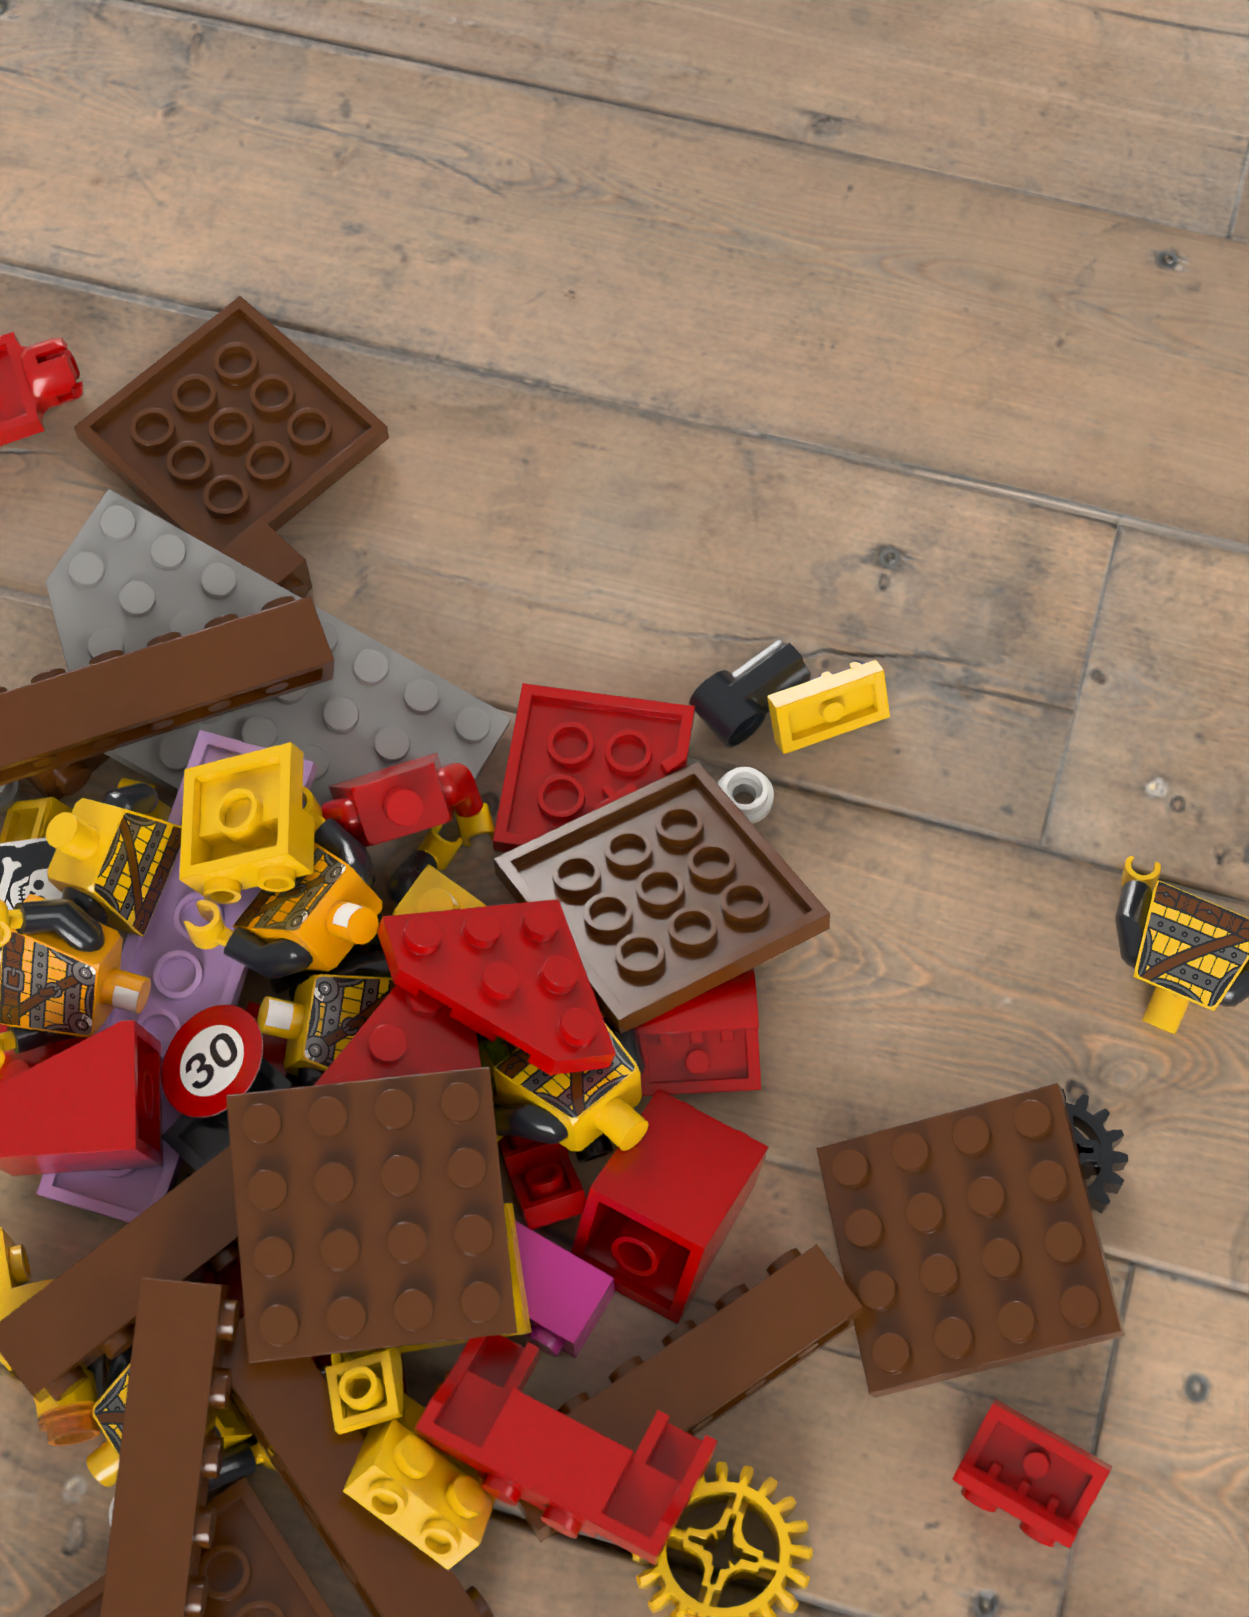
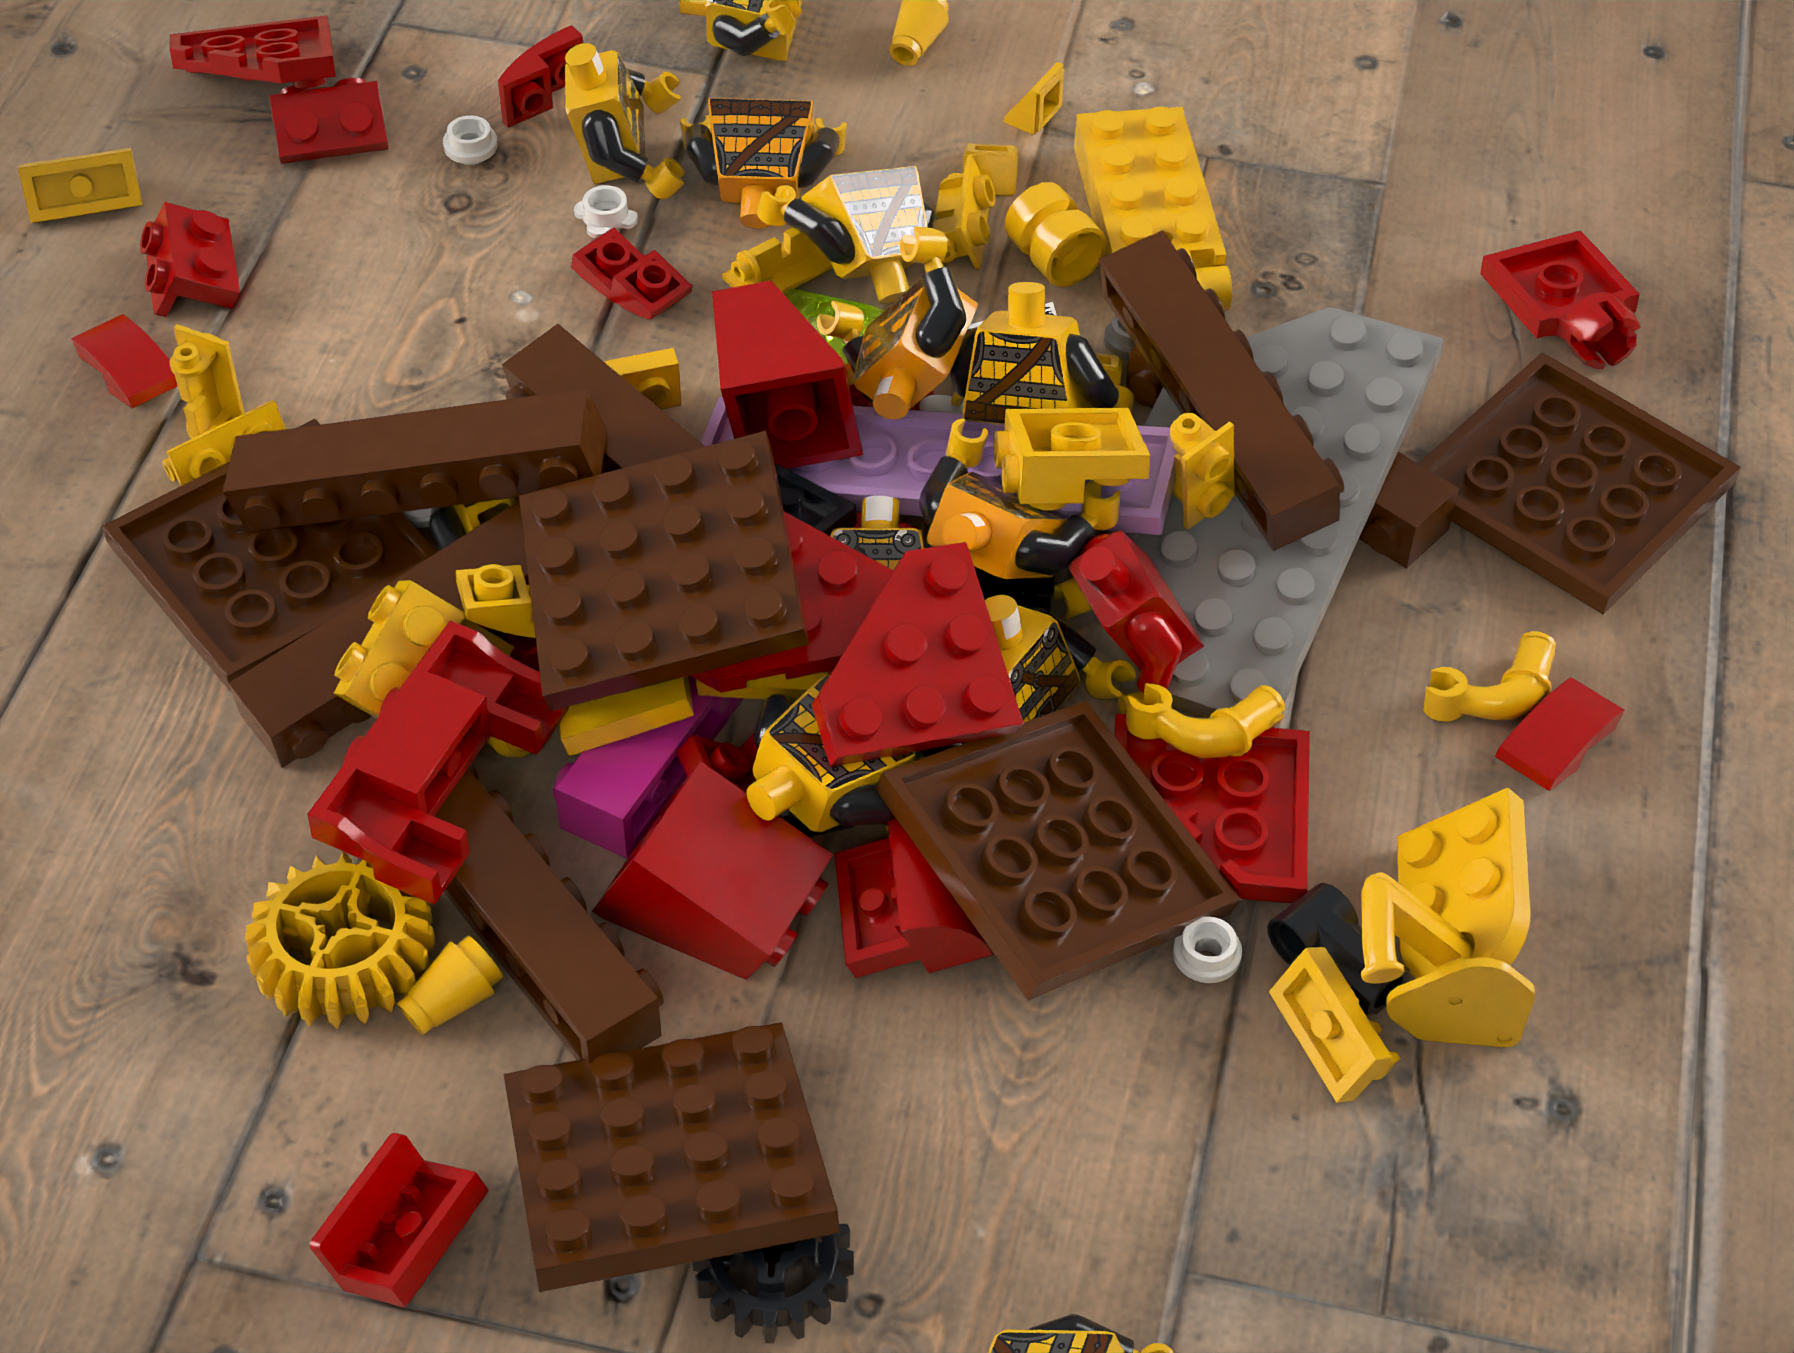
camera: 85 degrees right, 15 degrees down
sticker [162,1005,263,1117] -> none
none -> yellow cone [396,936,504,1036]
none -> yellow piece [1126,683,1285,758]
none -> yellow hinge [1170,413,1235,530]
none -> yellow plate [1361,787,1535,1047]
none -> yellow piece [1423,631,1556,722]
none -> red slope [1495,677,1625,791]

